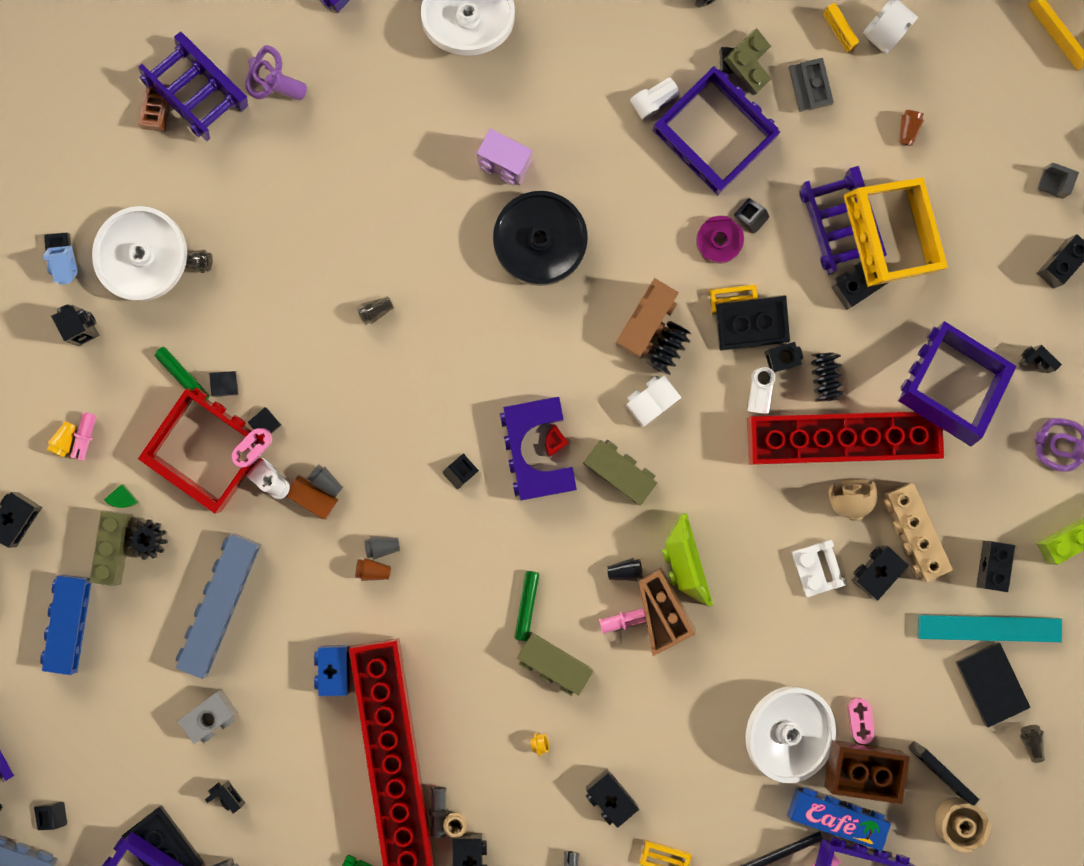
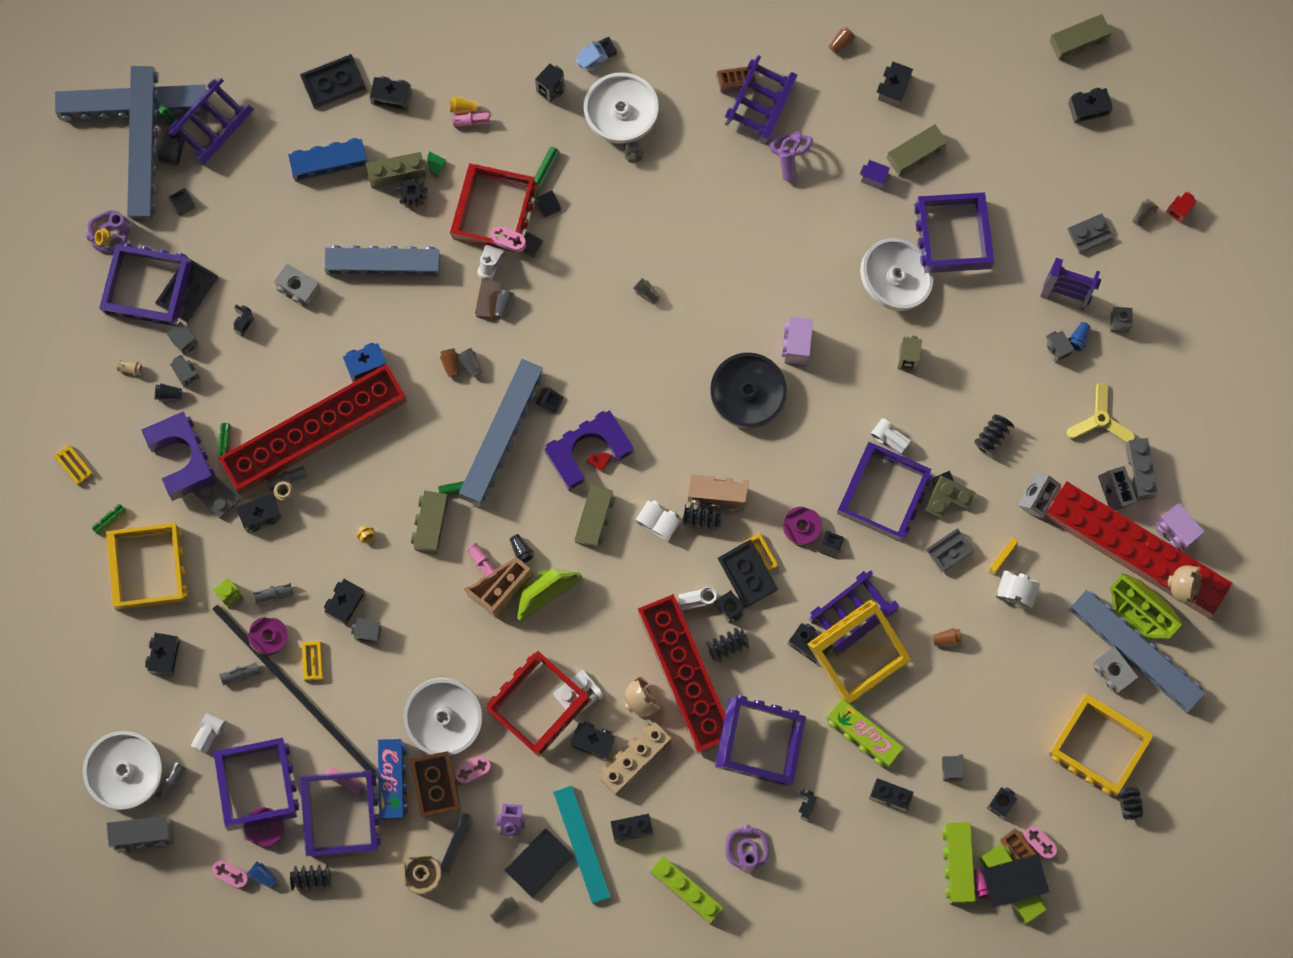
camera: 75 degrees right, 10 degrees down
none -> dark grey brick [351,618,382,644]
none -> sand blue brick [459,359,545,507]
none -> red window [485,651,592,757]
none -> medium lavender brick [497,804,526,836]
none -> lime brick [826,699,903,768]
none -> olive brick [897,335,922,371]

